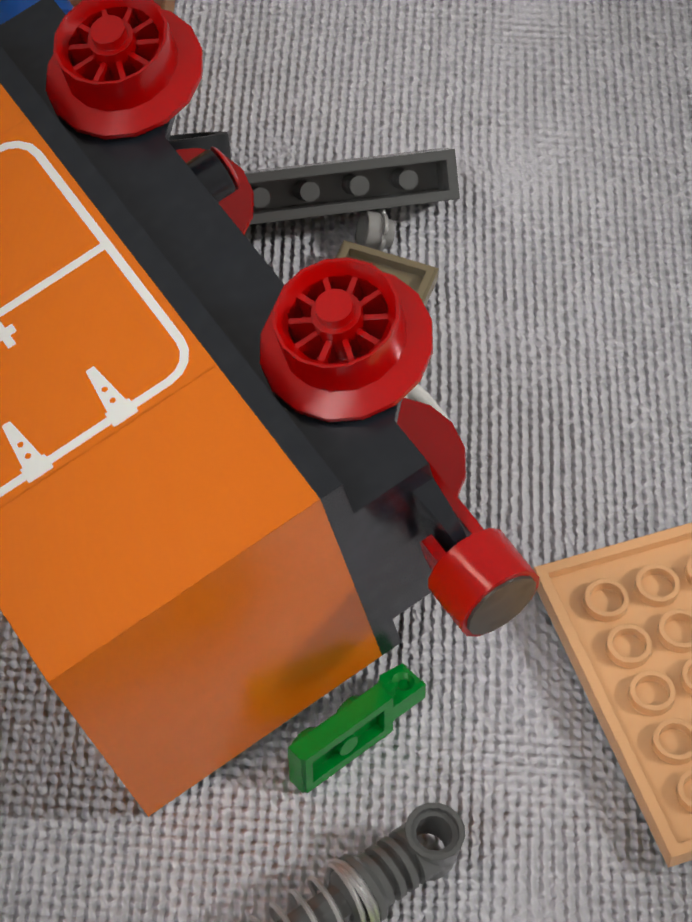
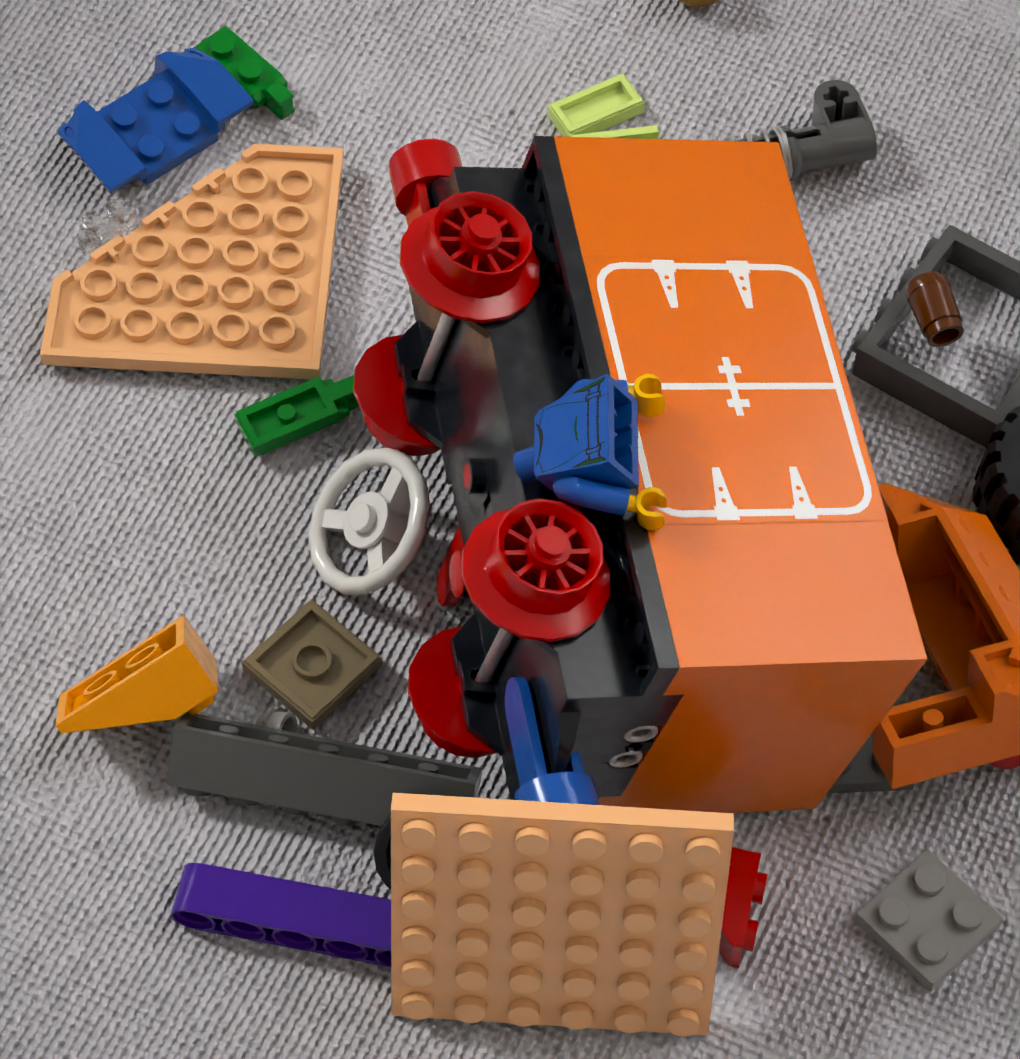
camera: 155 degrees left, 5 degrees up
none -> light orange slope [55,615,219,734]
none -> dark purple beam [170,863,391,967]
none -> green hinge [234,375,359,458]
none -> blue torso [513,373,667,530]

